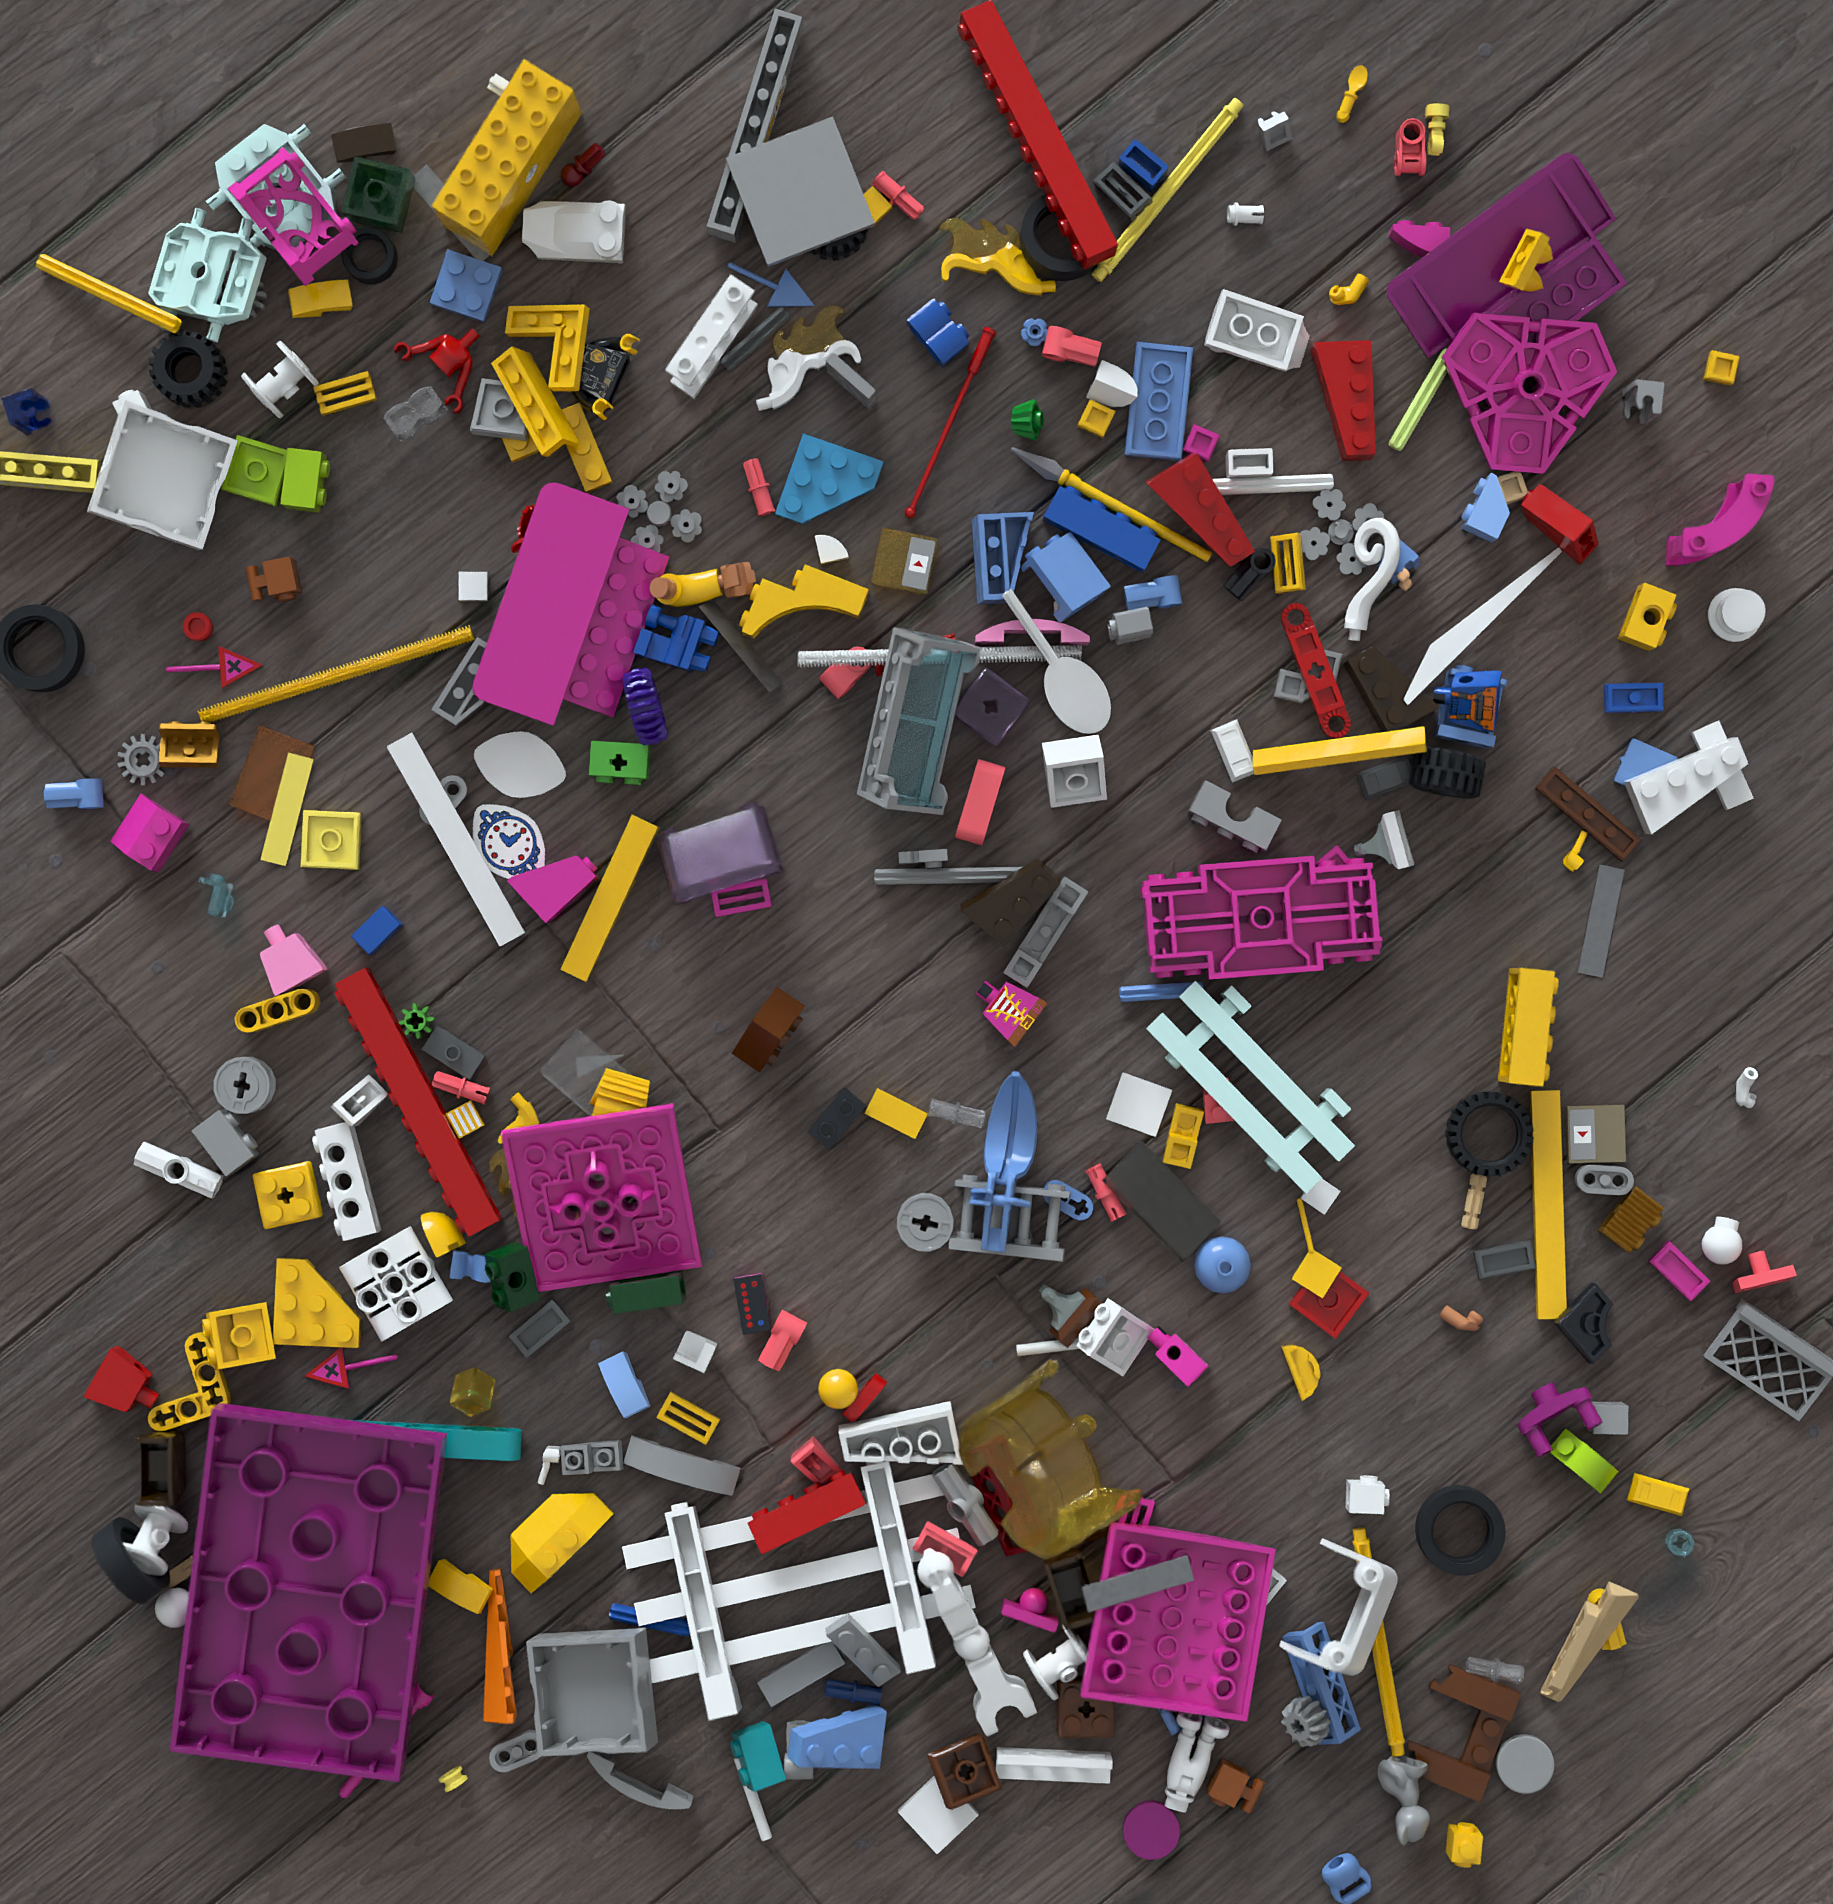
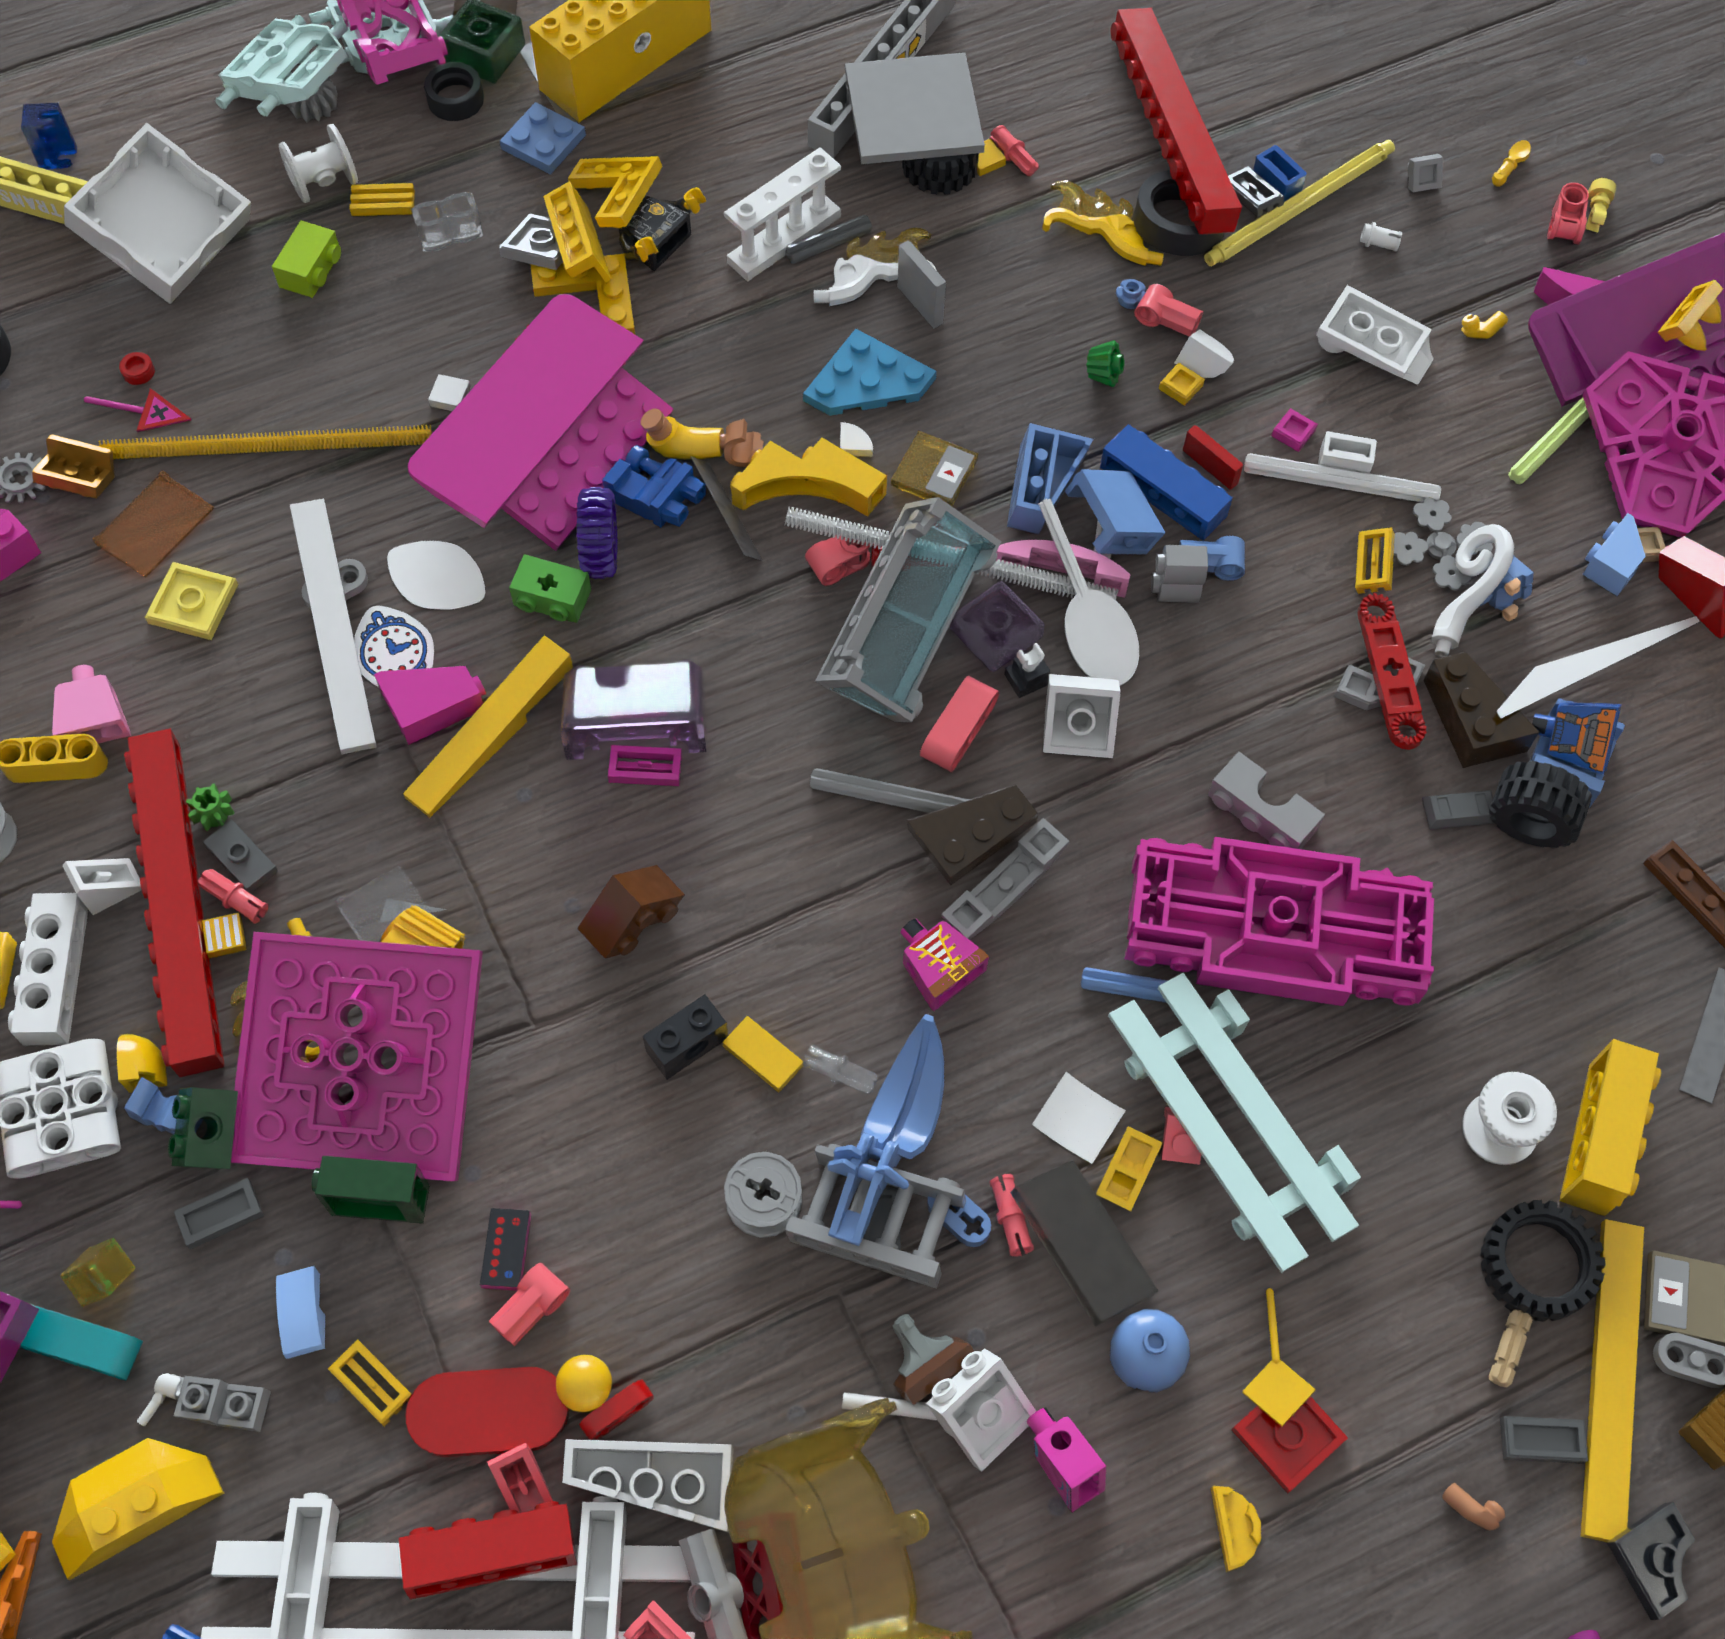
camera: 10 degrees right, 25 degrees down
yellow axle [36,254,182,333] -> none
black tyre [149,330,228,408] -> none
clear light blue bracket [198,873,234,917] -> none
lime tile [220,435,287,507] -> none
dark orange brick [246,556,303,602] -> none
light yellow sticker [260,753,314,866] -> none
yellow slope [288,279,353,318] -> none
blue piece [351,906,404,955] -> none
red piece [394,328,480,414] -> none
light grey wedge [431,637,487,725] -> none
white slope [522,200,626,263] -> none
dark red axle [561,143,605,187] -> none
light grey plant [617,471,702,553] -> none
light grey slope [623,1435,741,1496] -> none
white panel [673,1330,717,1373] -> none
medium blue piece [728,262,815,307] -> none
coral axle [743,458,775,517] -> none
light grey plate [898,849,948,868] -> none
red piece [905,327,997,519] -> none
blue brick [906,299,970,368] -> none
yellow piece [1011,447,1212,562] -> none
medium blue tile [1124,342,1193,462] -> none
red wedge [1144,452,1255,567] -> none
white tile [1210,720,1254,783] -> none
black piece [1223,548,1276,602] -> none
yellow tile [1253,727,1426,775] -> none
white tile [1300,1179,1340,1215] -> none
red wedge [1310,340,1376,461] -> none
white piece [1354,810,1414,869] -> none
yellow hand [1563,831,1588,872] -> none
none -> red tile [406,1367,570,1457]
none -> black piece [1004,643,1050,698]
none -> red tile [1182,425,1243,490]
none -> white hose [1462,1072,1557,1165]

